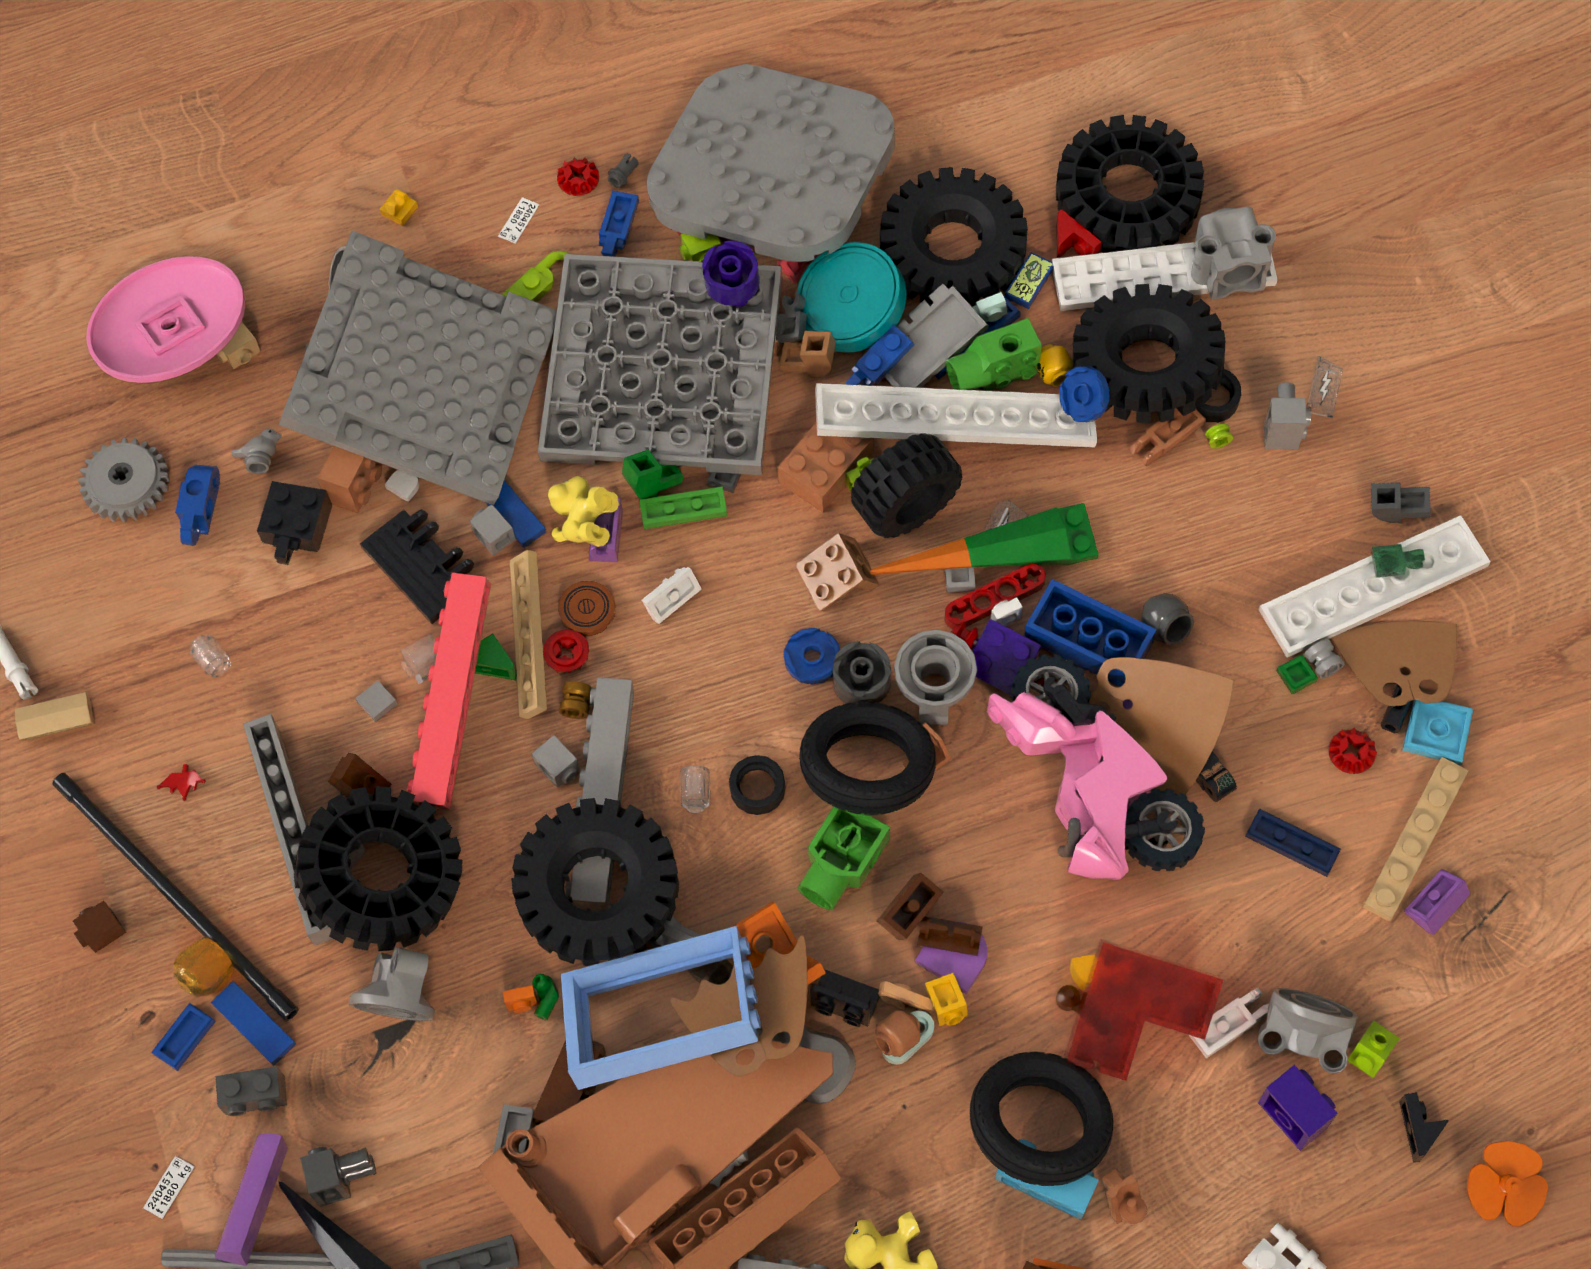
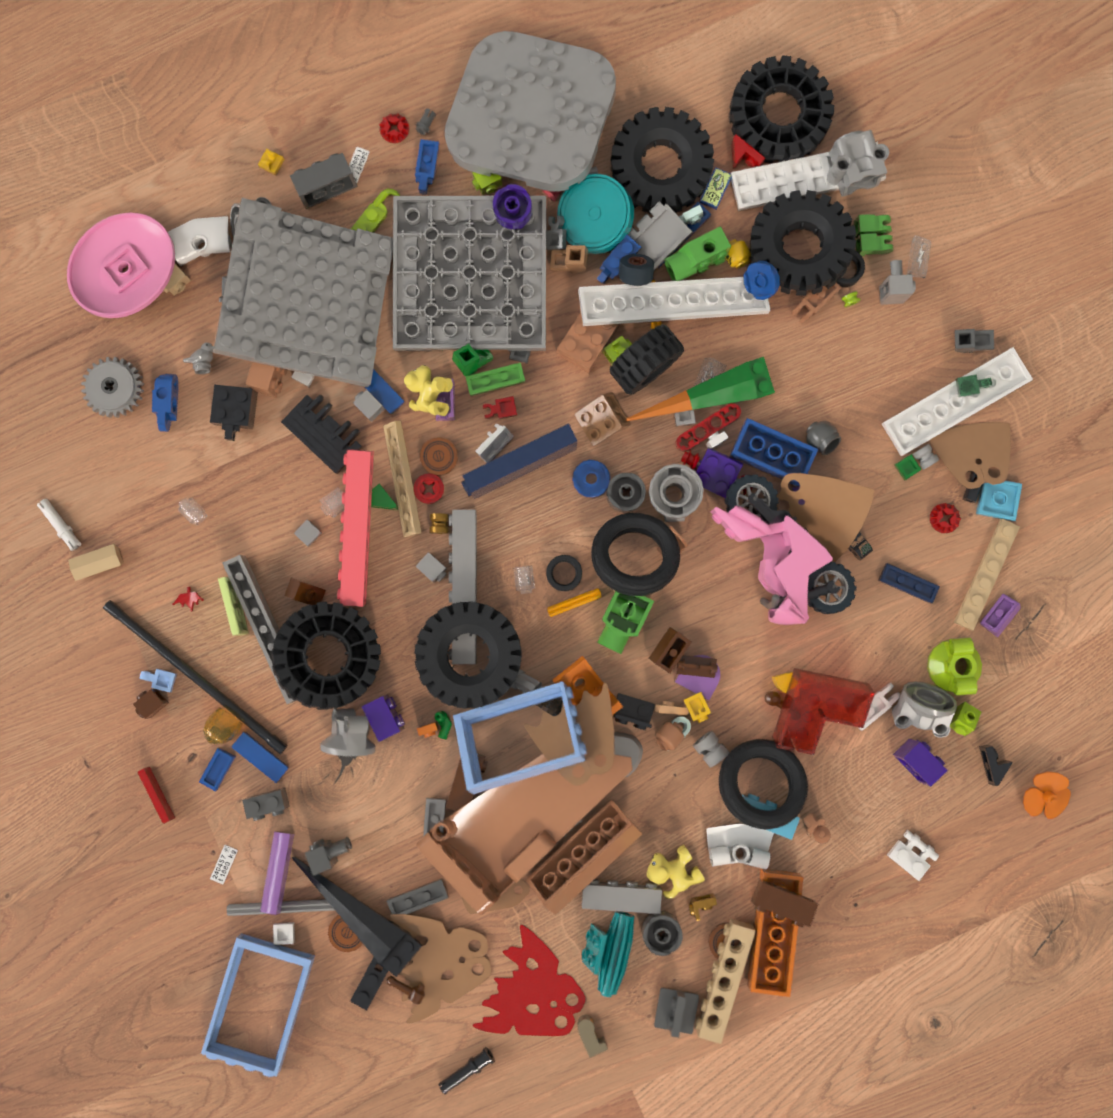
camera: 10 degrees left, 20 degrees up
none -> red tile [137,766,175,824]
none -> light blue plate [139,669,177,692]
none -> white panel [168,216,232,266]
none -> yellowish green tile [218,577,249,636]
none -> dark grey brick [290,153,358,209]
none -> dark purple brick [362,694,405,742]
none -> dark blue brick [461,424,578,500]
none -> red plate [482,396,517,419]
none -> light orange axle [547,588,602,617]
none -> black wheel [619,254,654,286]
none -> light grey wheel [693,731,729,767]
none -> white panel [706,824,774,870]
none -> bright green legs [854,215,894,256]
none -> lime piece [927,637,982,695]

